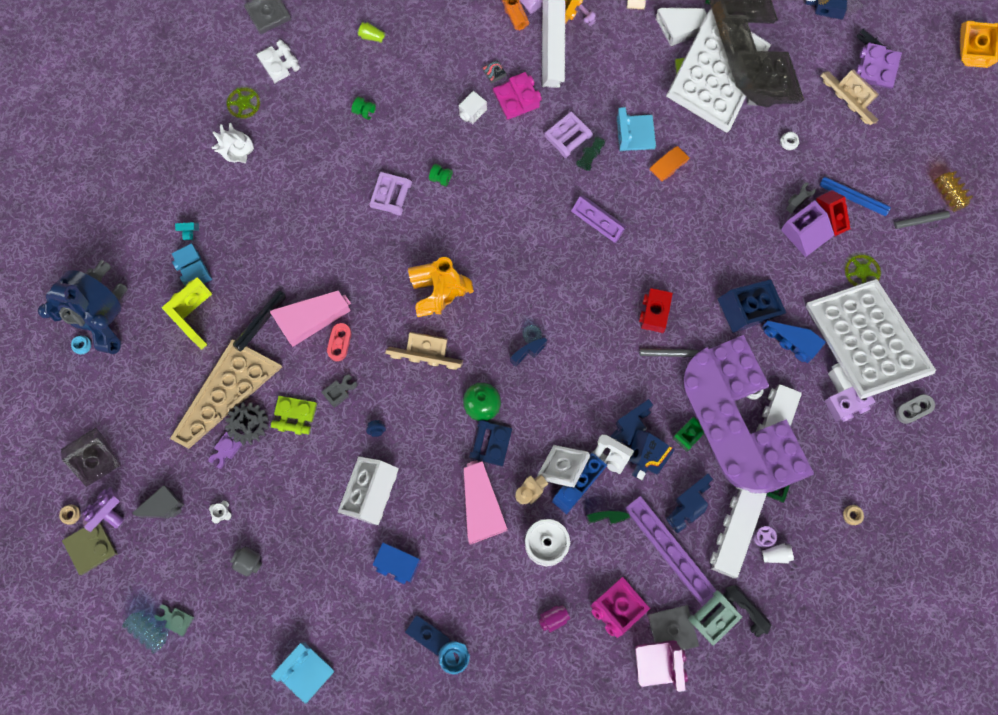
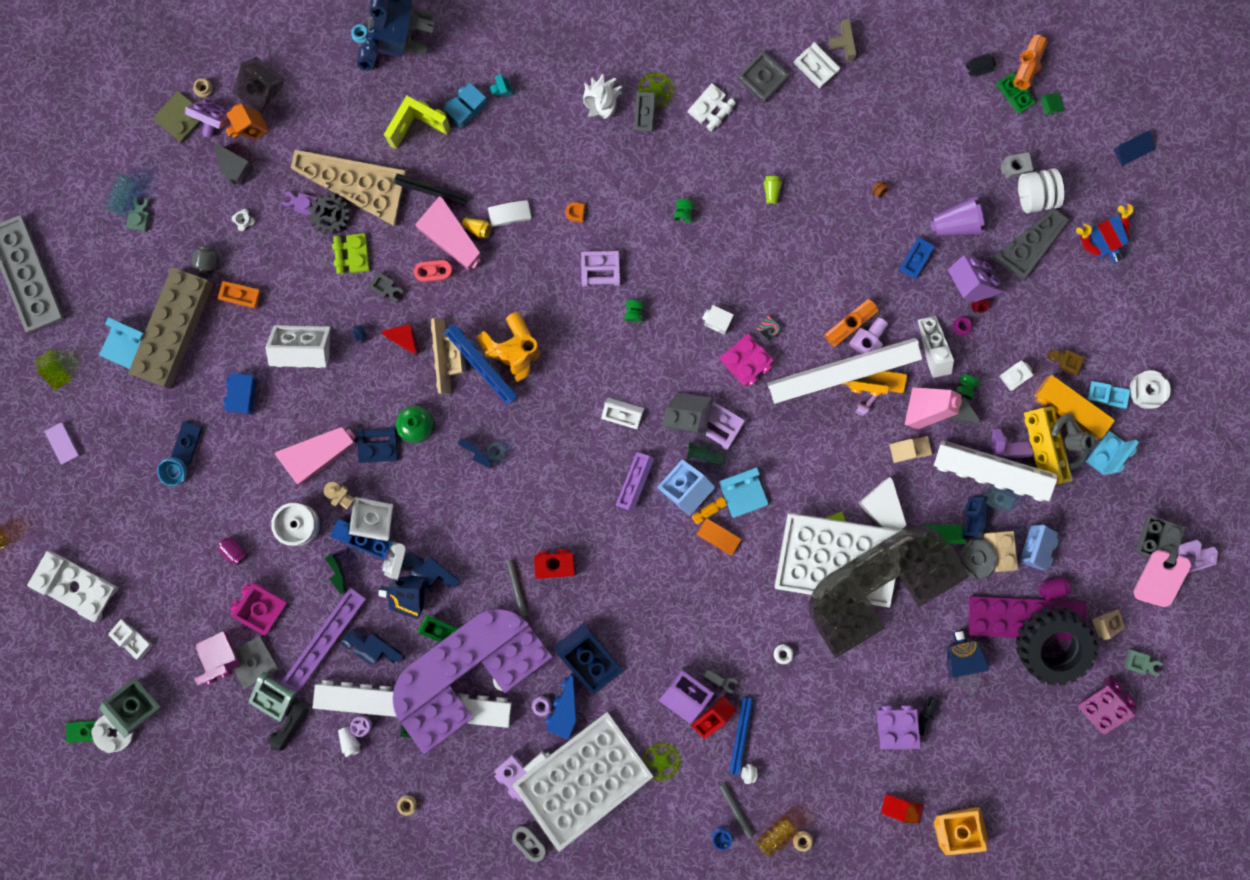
camera: 70 degrees right, 10 degrees up
tan bracket [820,70,879,125] -> none
none -> dark tan brick [128,267,213,390]
none -> orange plate [218,281,261,309]
none -> orange brick [226,103,269,140]
none -> red slope [381,324,418,356]
none -> blue plate [443,323,517,405]
none -> yellow cone [462,217,491,239]
none -> white slope [488,200,531,227]
none -> lavender plate [532,696,552,716]
none -> orange tile [565,202,585,223]
none -> white slope [601,398,644,430]
none -> dark grey plate [634,92,656,132]
none -> light blue slope [657,459,715,516]
none -> dark grey slope [662,392,714,436]
none -> light orange axle [692,497,727,524]
none -> blue wheel [712,827,732,850]
none -> white plate [741,764,757,784]
none -> tan plate [793,831,813,852]
none -> red slope [881,794,923,824]

